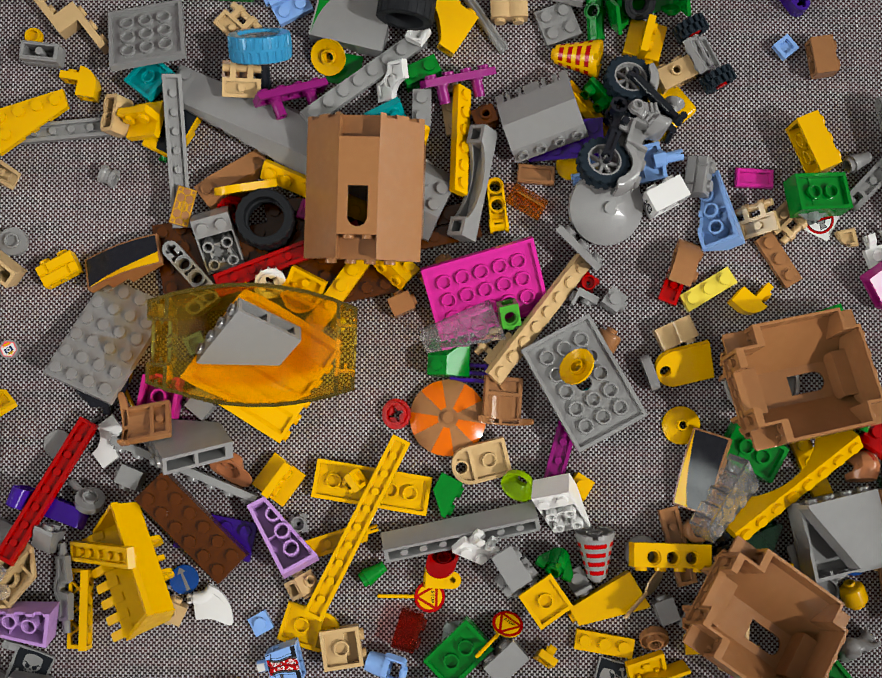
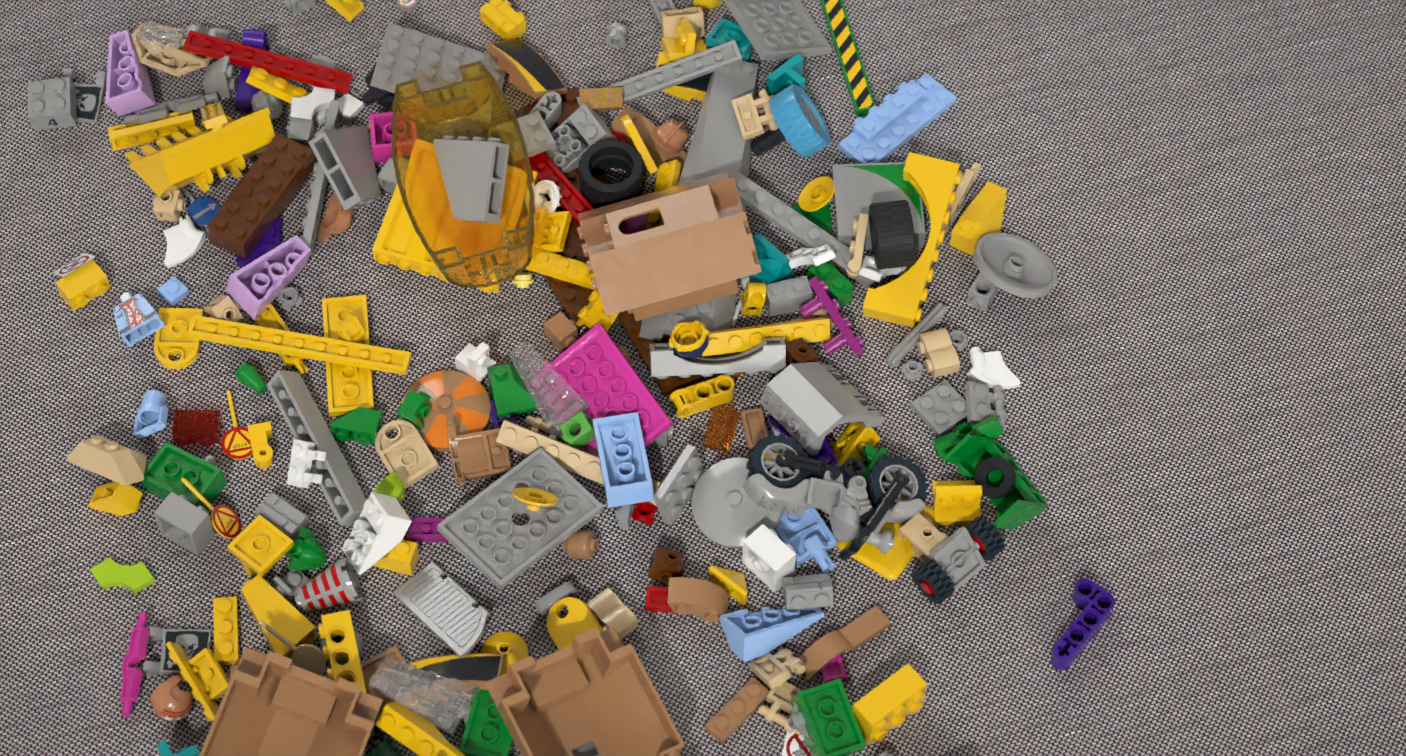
camera: 75 degrees right, 25 degrees down
medium nougat piece [117,392,172,446] -> none
tan plate [213,1,262,36] -> none
yellow bracket [252,453,307,507] -> none
magenta plate [253,77,329,120] -> none
tan plate [319,623,367,672] -> none
red gear [382,399,412,429] -> none
red cap [426,550,459,579] -> none
light grey brick [490,544,533,593] -> none
yellow tile [533,644,558,669] -> none
yellow cone [551,39,604,78] -> none
light grey brick [598,286,628,316] -> none
light yellow plate [679,266,738,312] -> none
yellow brick [727,282,774,315] -> none
light blue plate [771,34,799,61] -> none
medium nougat brick [804,34,840,80] -> none
none -> yellow plate [246,66,310,104]
none -> white tile [290,87,335,120]
none -> light grey piece [392,562,490,659]
none -> green brick [397,390,432,429]
none -> white brick [455,342,497,382]
none -> light grey plate [499,111,556,162]
none -> light blue slope [593,412,654,508]
none -> reddish brown brick [648,546,685,583]
none -> nougat piece [652,119,689,154]
none -> yellow hair [669,321,709,358]
none -> yellow slope [708,566,747,606]
none -> teal bracket [766,53,806,96]
none -> medium nougat piece [799,605,891,683]
none -> tan plate [846,213,868,278]
none -> light grey plate [901,360,923,381]

